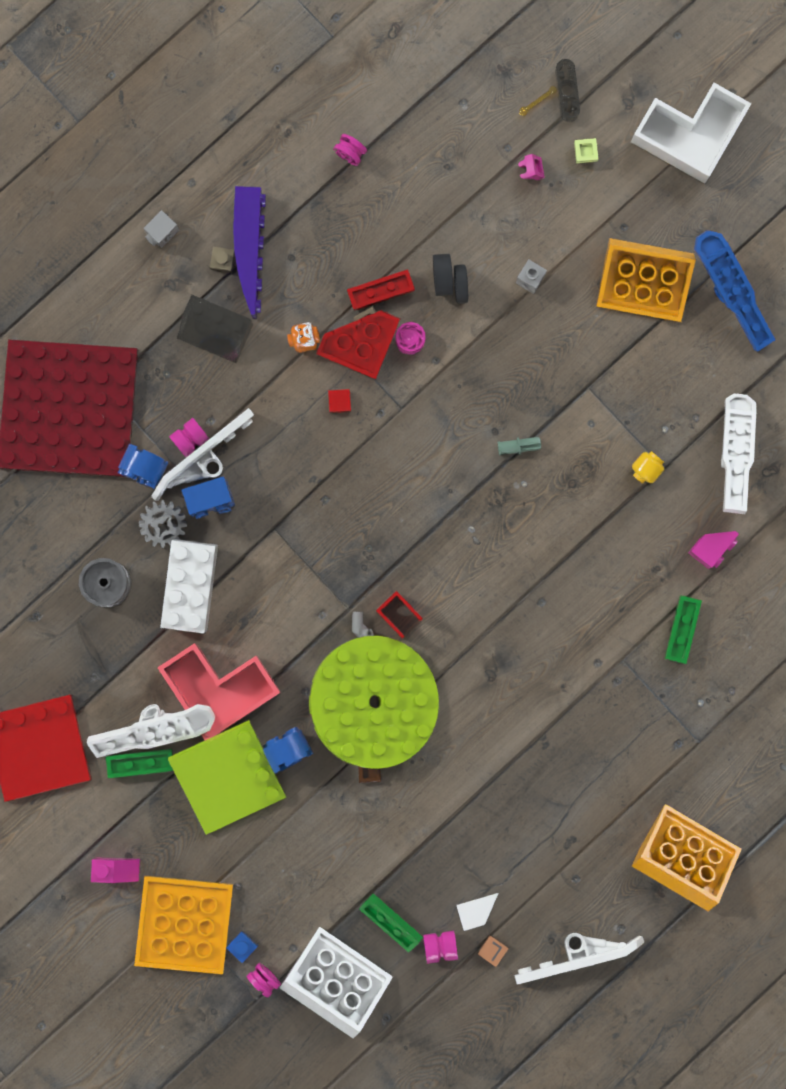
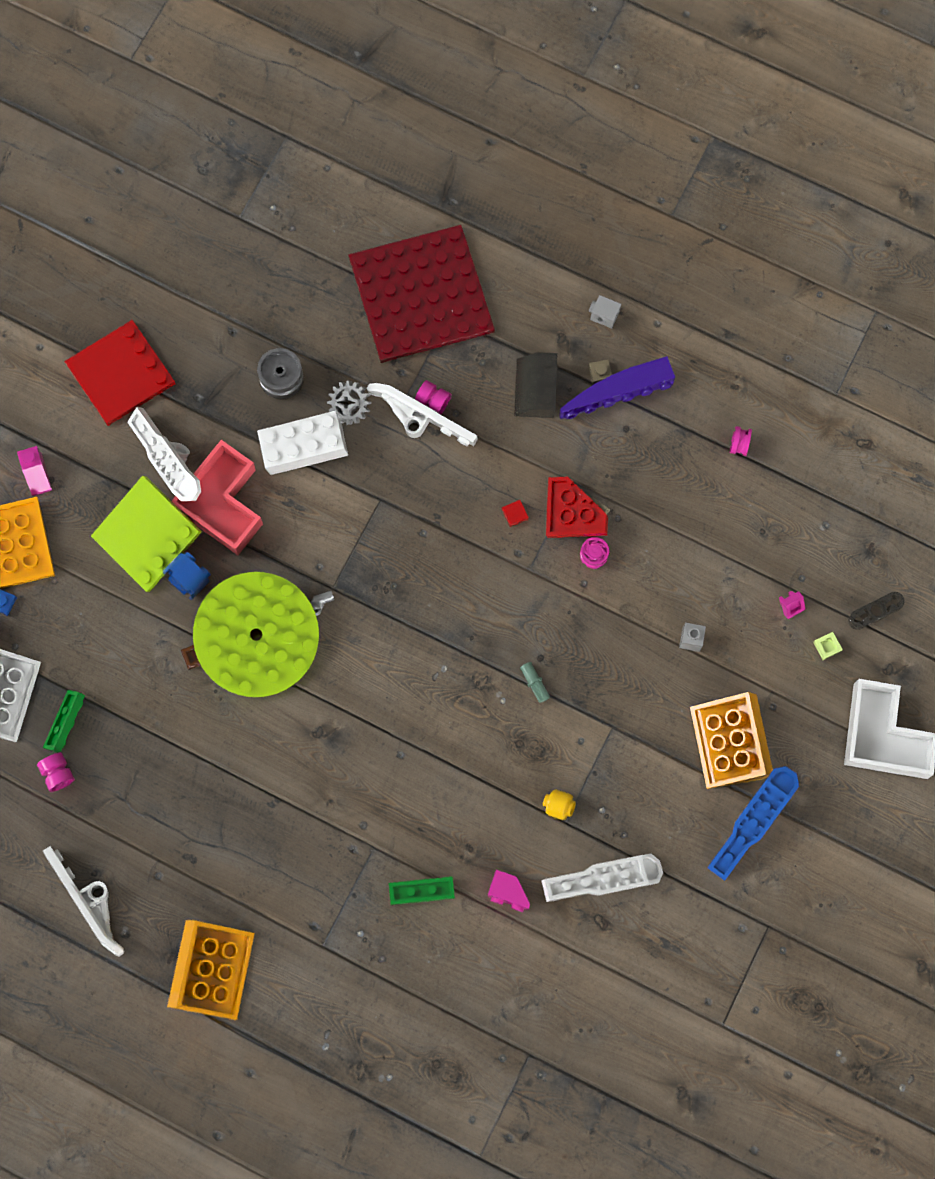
camera: 70 degrees right, 10 degrees down
green plate [106,749,173,779] -> none
blue brick [118,444,169,489] -> none
blue brick [182,476,235,519] -> none
orange head [287,322,320,353] -> none
red plate [347,269,415,311] -> none
red piece [376,591,423,639] -> none
black tyre [433,254,453,296] -> none
black tyre [454,264,469,304] -> none
white sticker [456,893,498,931] -> none
nougat tile [478,935,509,967] -> none
clear yellow hinge [519,86,557,116] -> none

